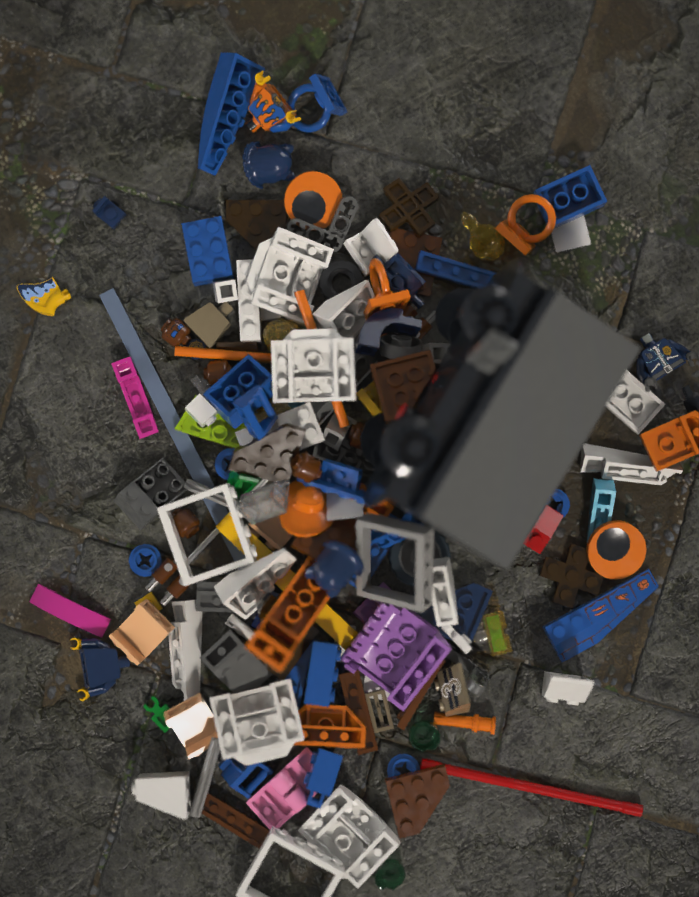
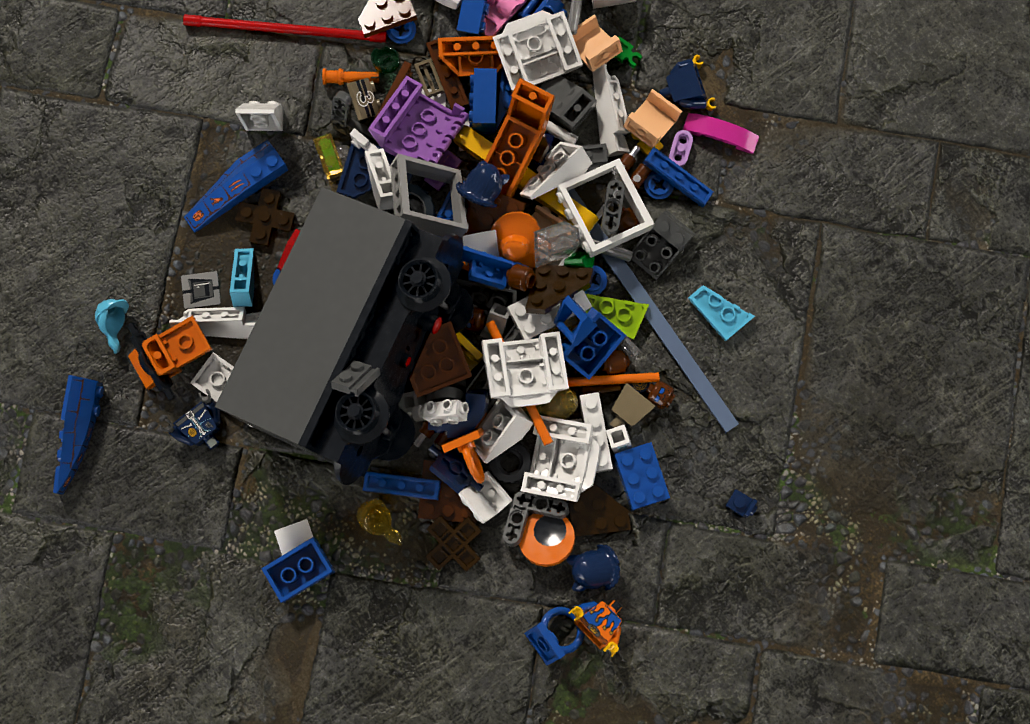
camera: 175 degrees right, 5 degrees down
yellow arm [17,277,71,316] -> none
dark pink slope [111,357,159,439] -> none
white brick [185,393,217,428] -> none
blue wedge [198,52,265,175] -> none
orange tile [495,194,556,256] -> none
orange piece [586,520,646,579] -> none
none -> sticker [181,271,221,309]
none -> white brick [412,399,469,426]
none -> dark grey beam [601,180,625,235]
none -> blue tile [643,147,713,208]
none -> lavender plate [669,130,693,167]
none -> medium azure wing [688,285,755,341]

